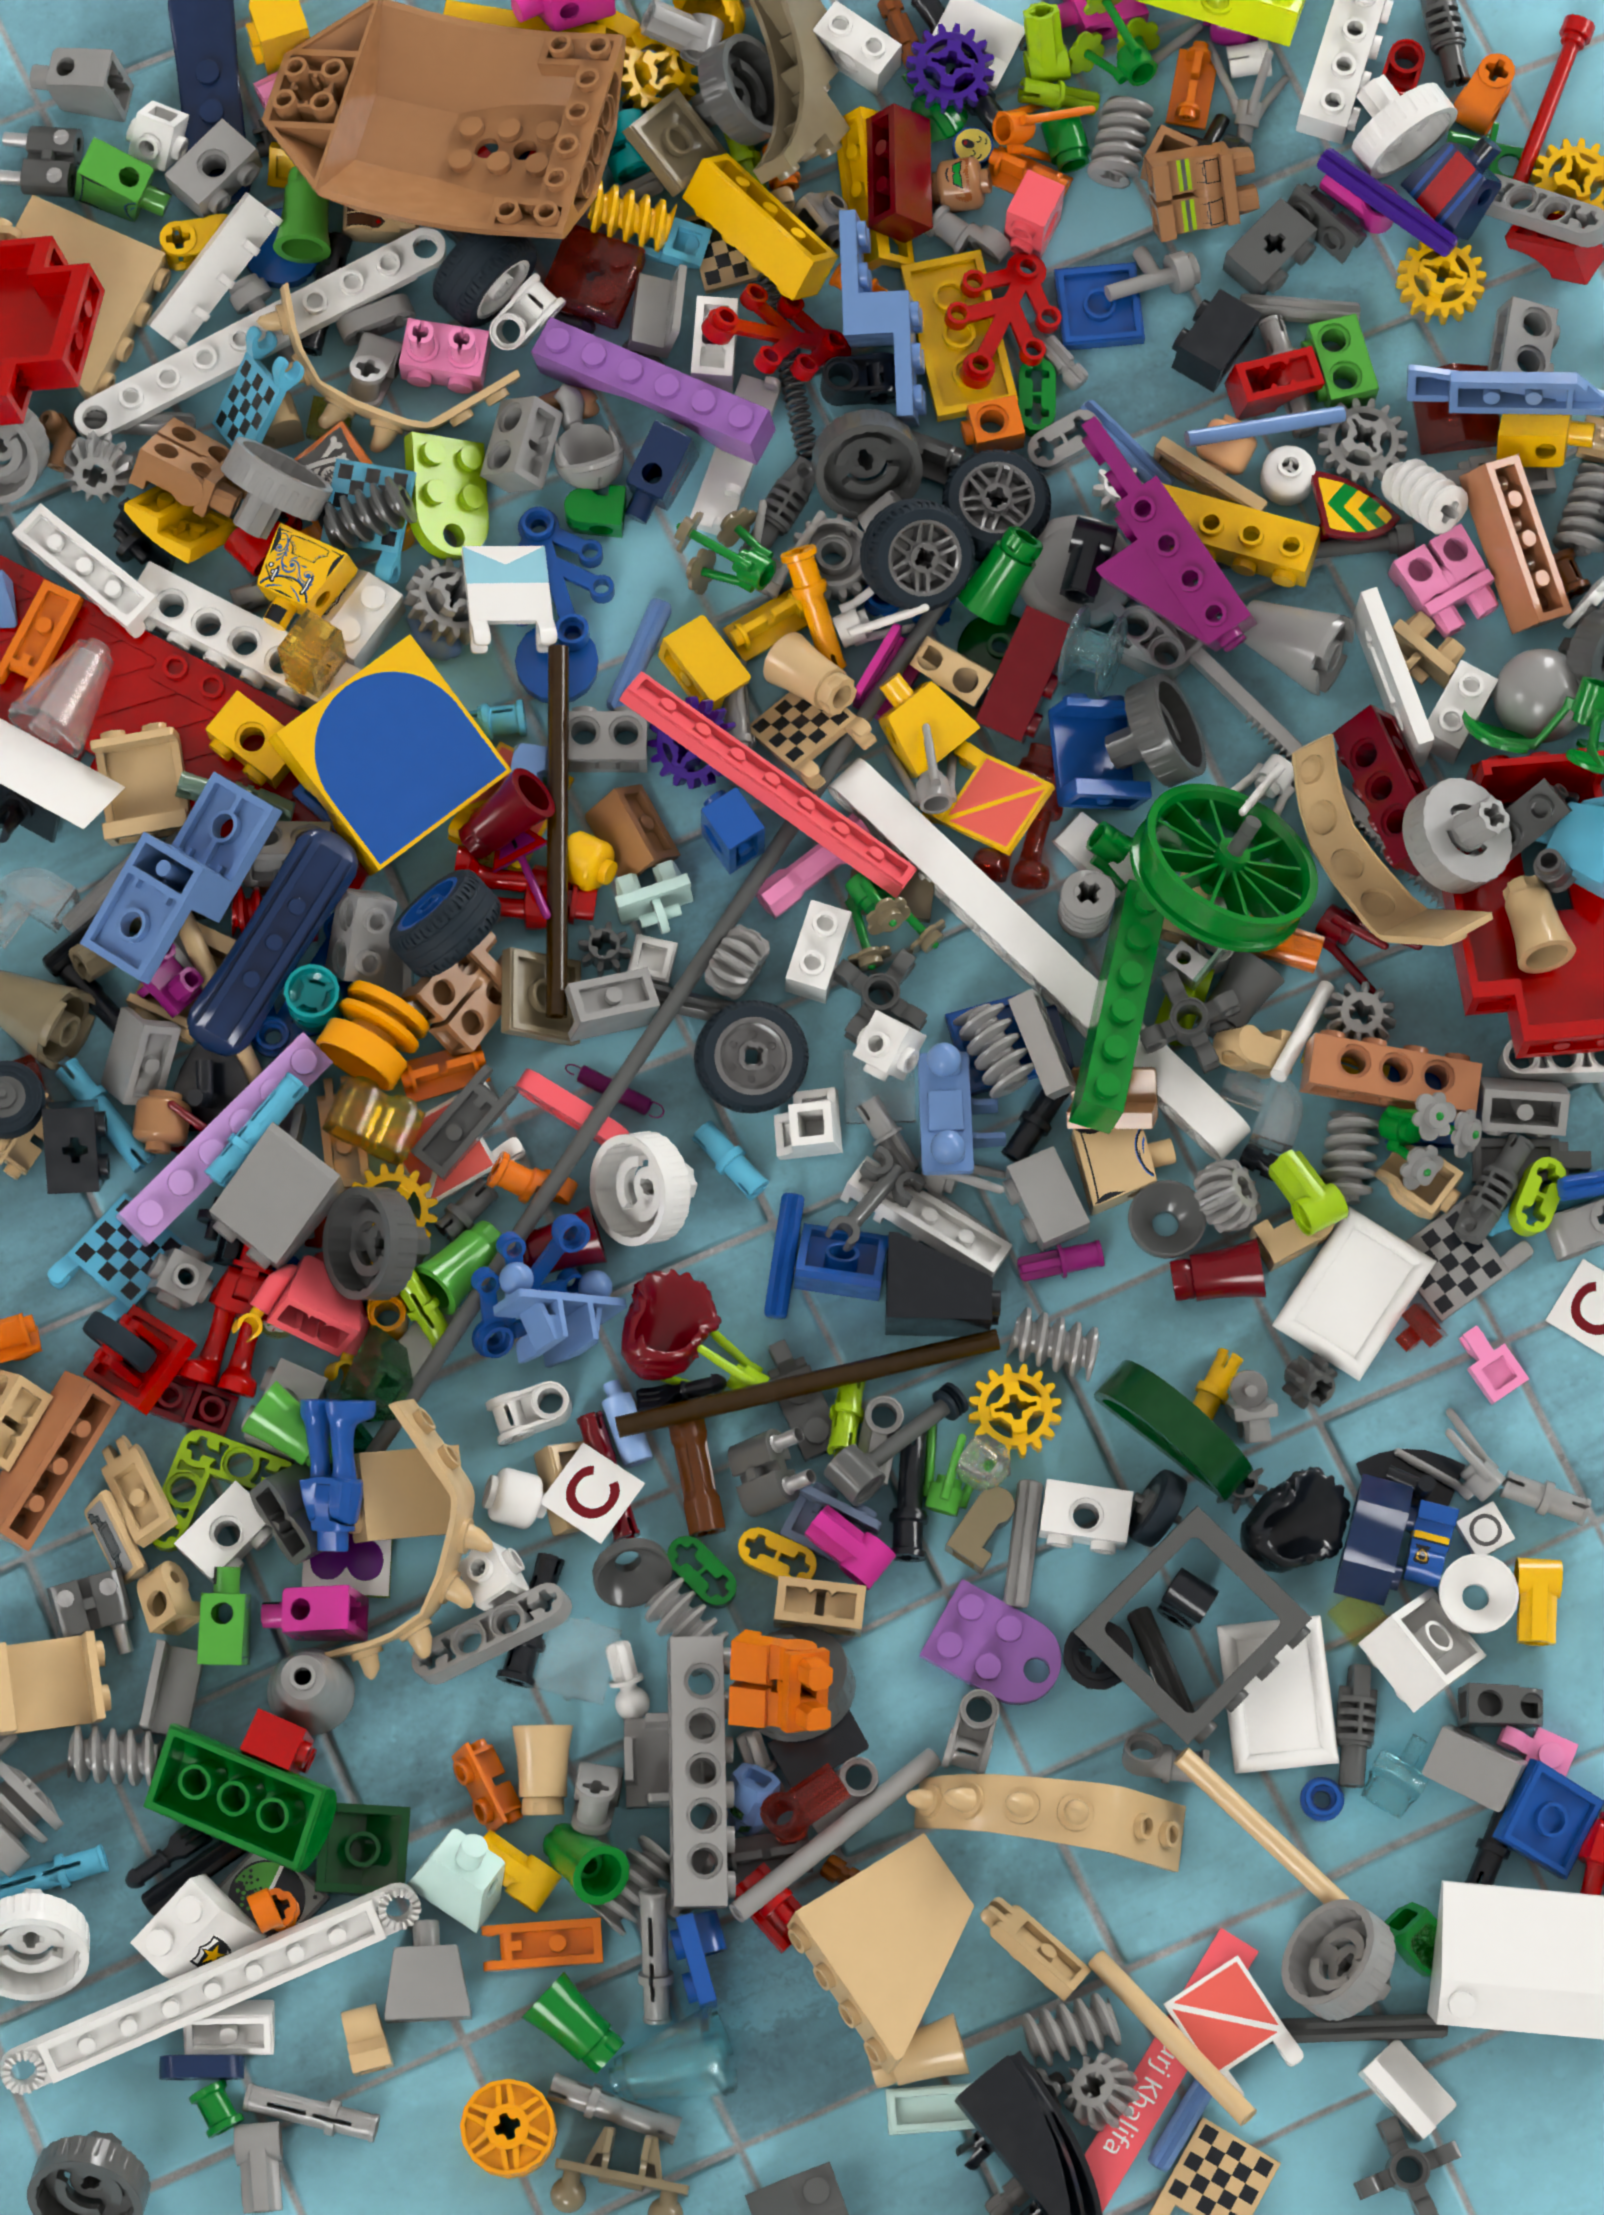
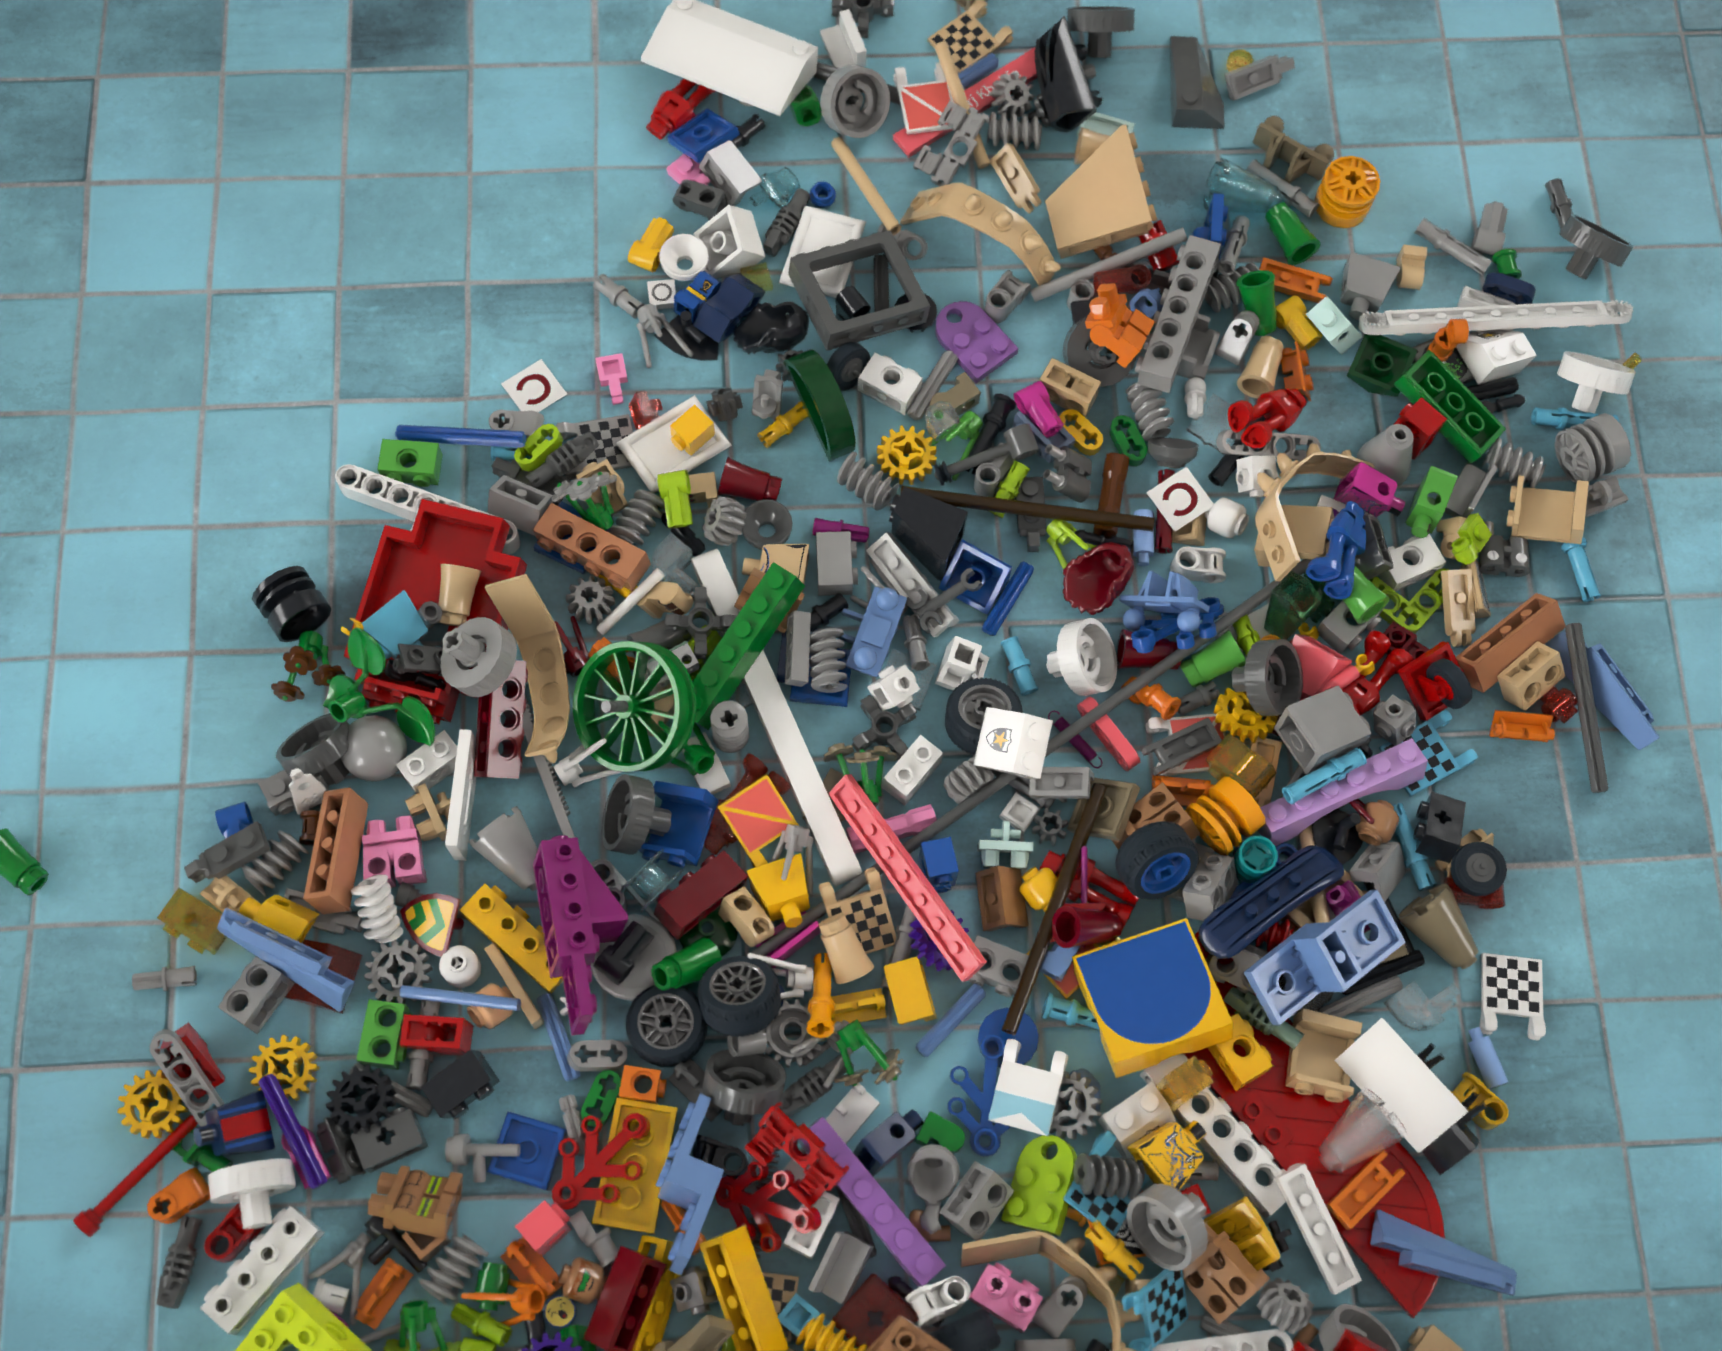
camera: 160 degrees left, 5 degrees down
none -> black gear [326,1064,397,1134]
none -> yellow brick [670,404,715,456]
none -> red piece [744,1102,849,1208]
none -> light grey piece [913,101,990,186]
none -> white slope [973,707,1053,779]
none -> yellow pin [1084,1220,1144,1280]
none -> red piece [1228,388,1307,448]
none -> lime plate [1451,513,1492,565]

